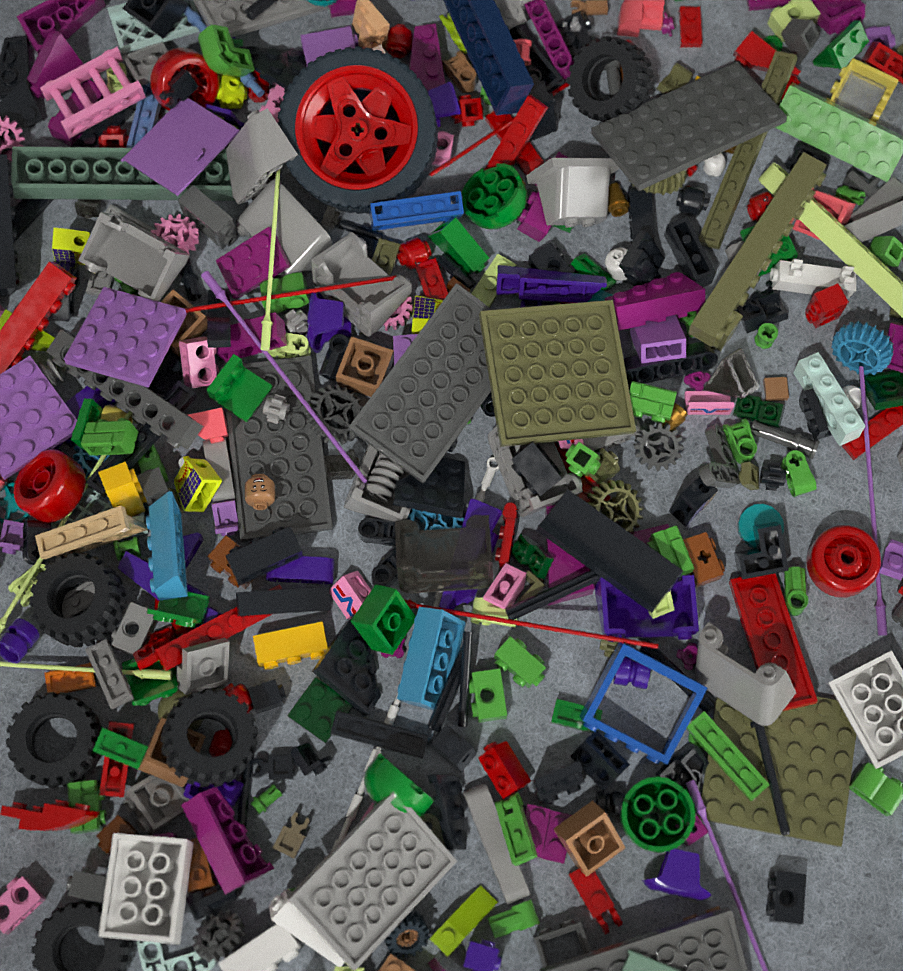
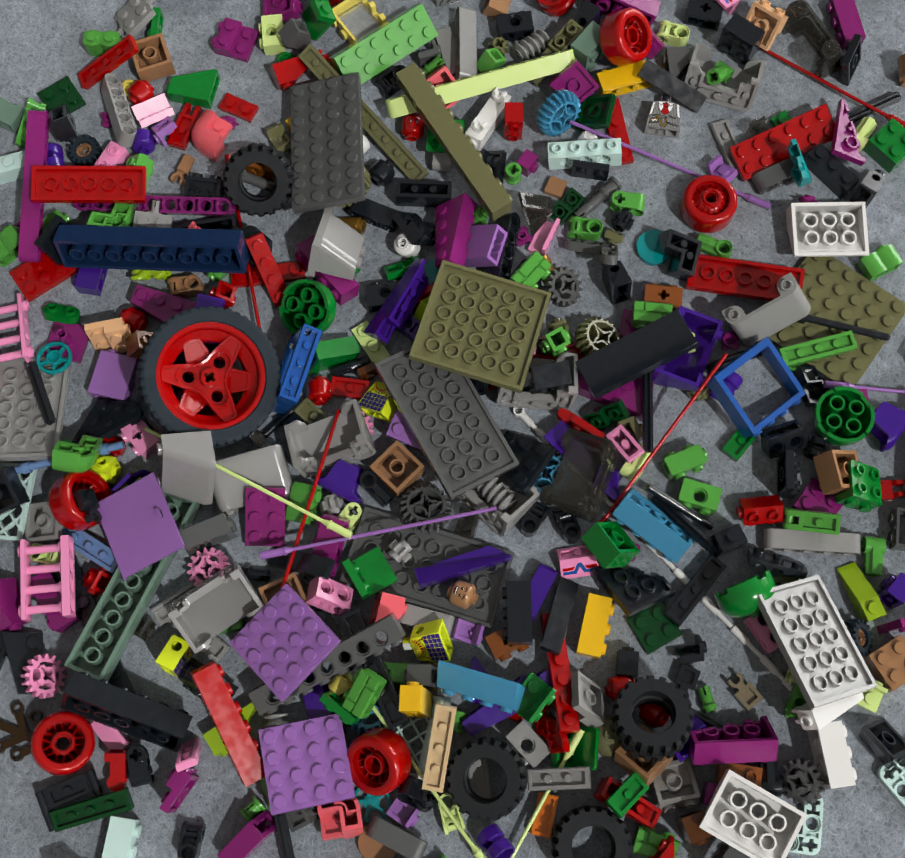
camera: 60 degrees left, 0 degrees up
none -> dark purple wedge [414,545,512,589]
none -> magenta plate [516,149,539,178]
none -> green bracket [835,460,882,513]

